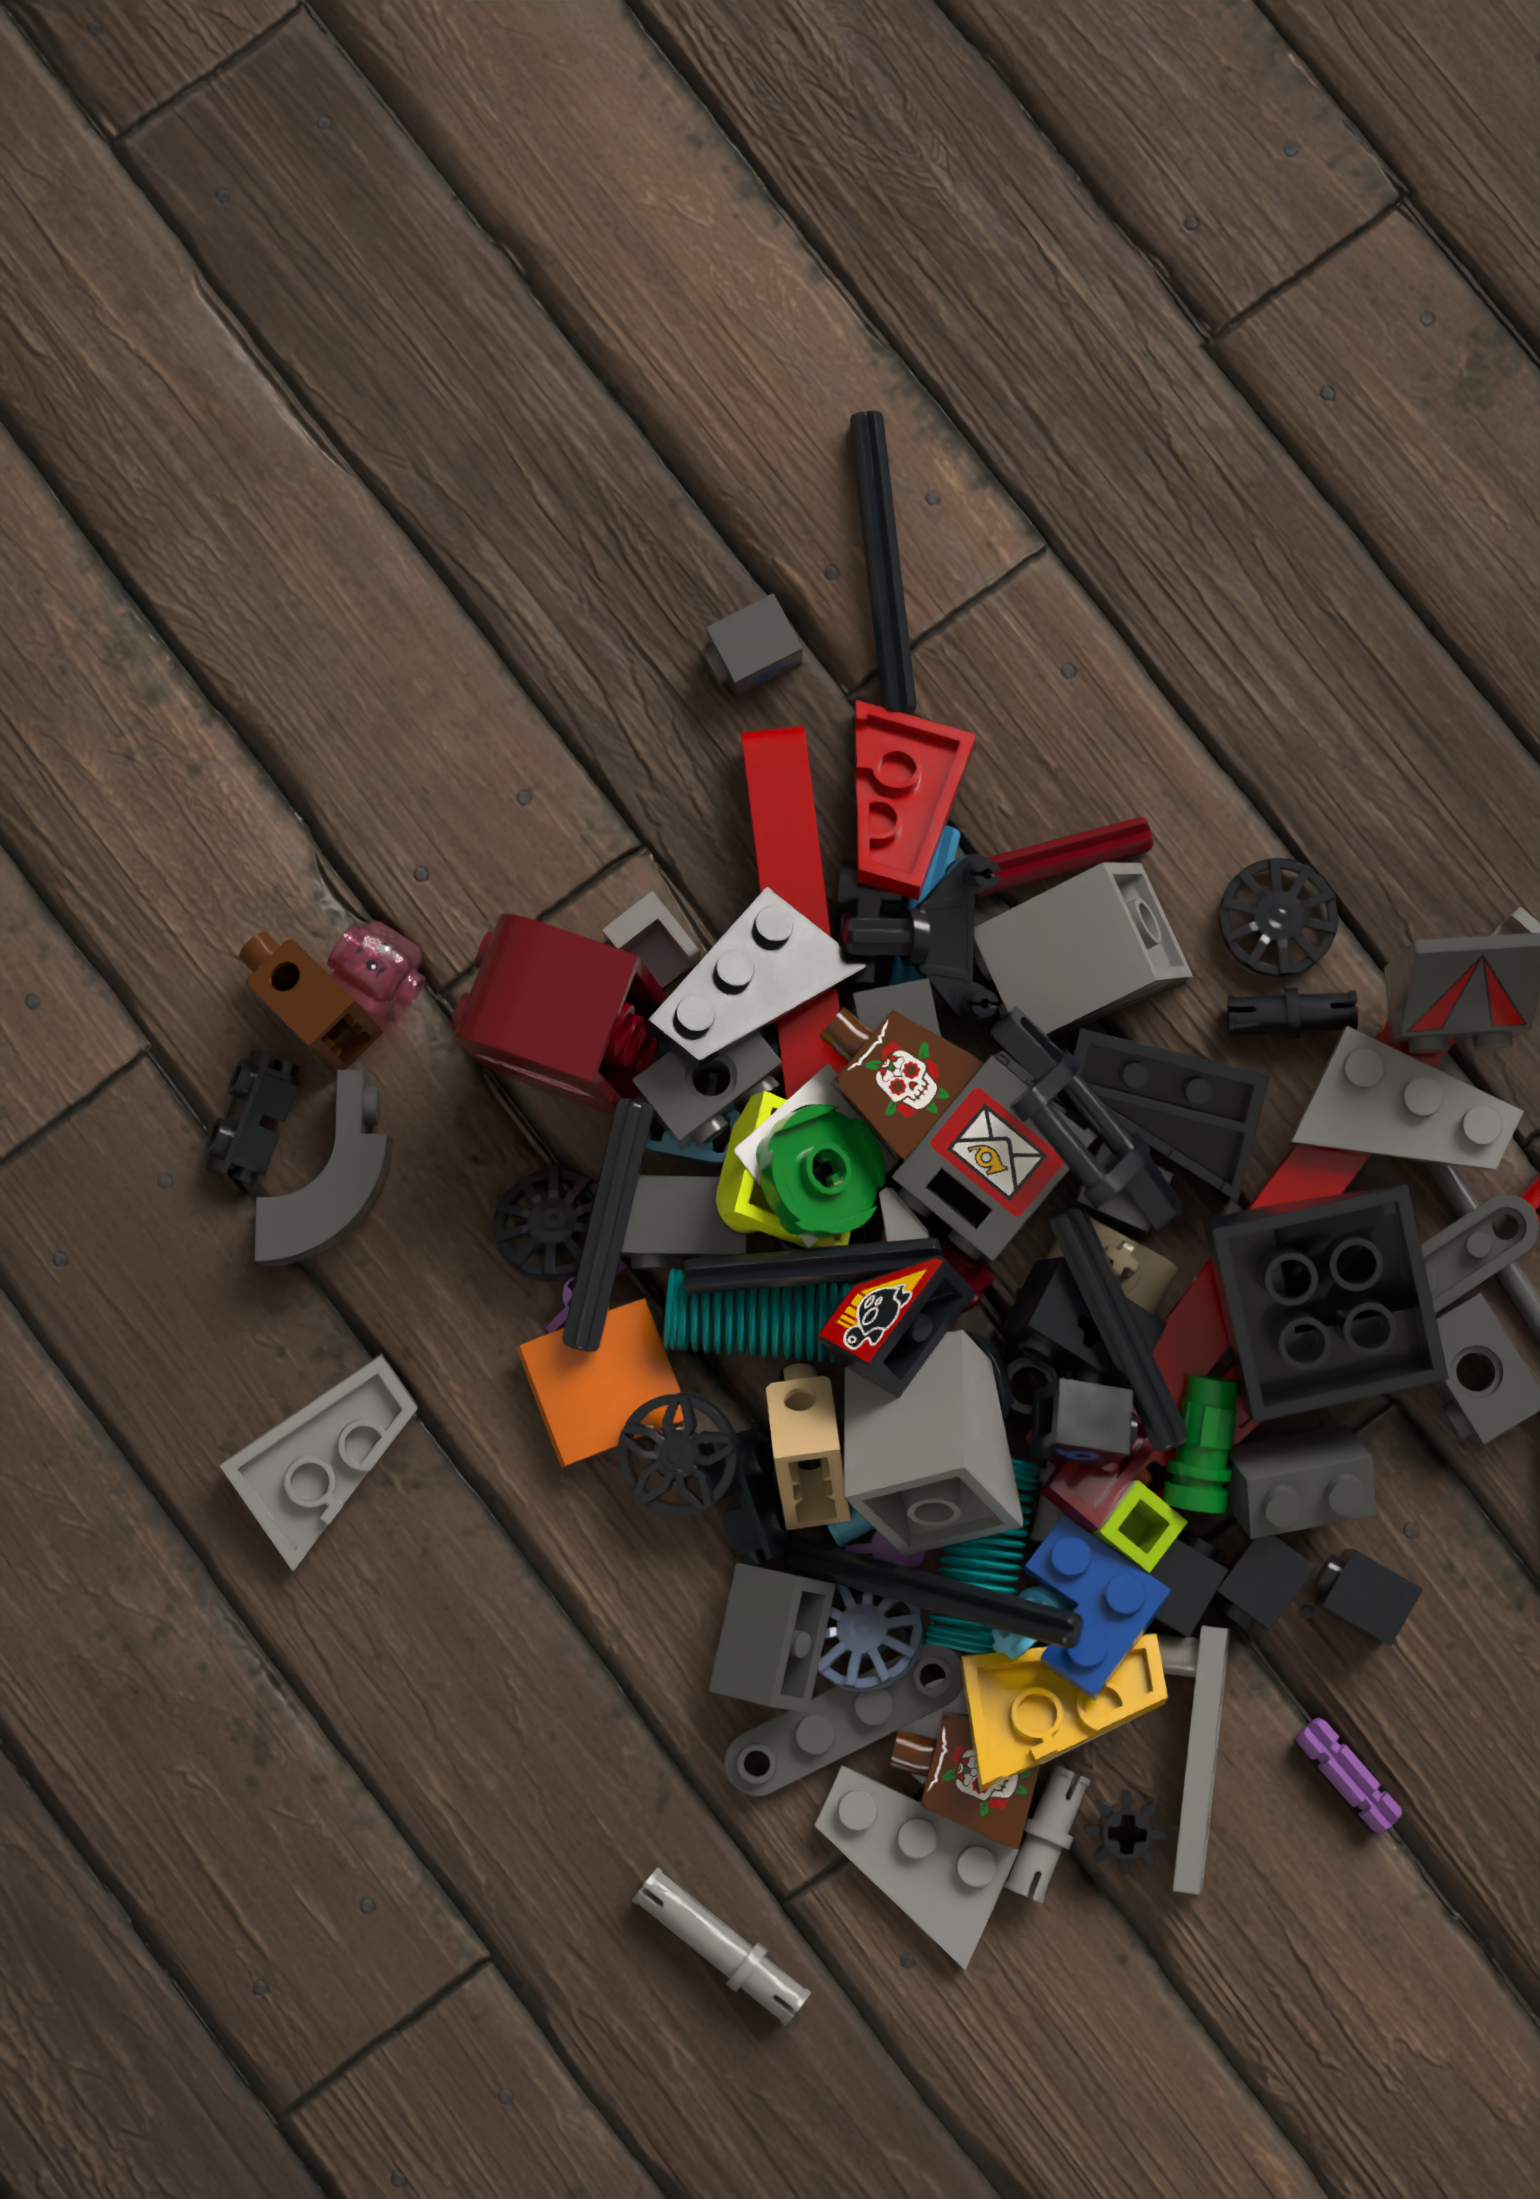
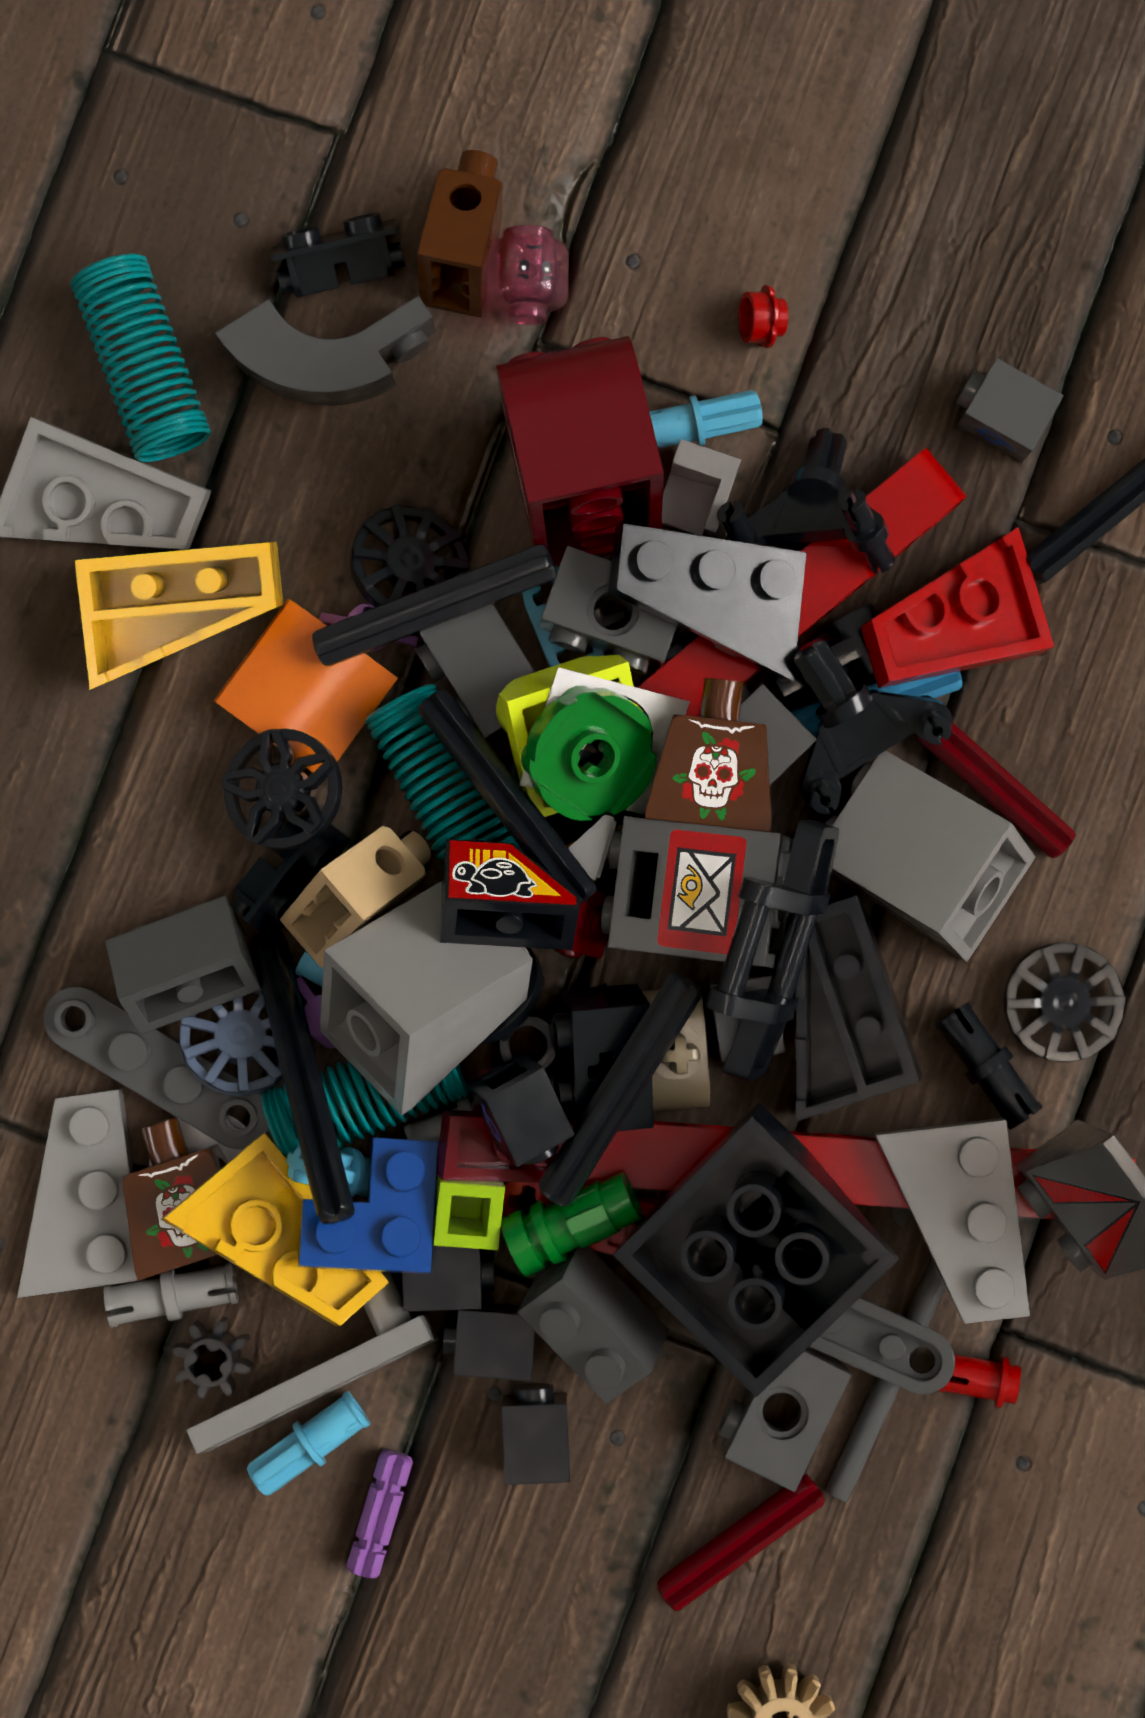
camera: 55 degrees right, 5 degrees up
none -> teal piece [69,253,212,462]
none -> yellow wedge [75,541,283,690]
none -> medium azure axle [247,1391,371,1496]
none -> medium azure axle [649,390,763,449]
none -> black axle [717,428,895,573]
none -> red plate [738,285,788,348]

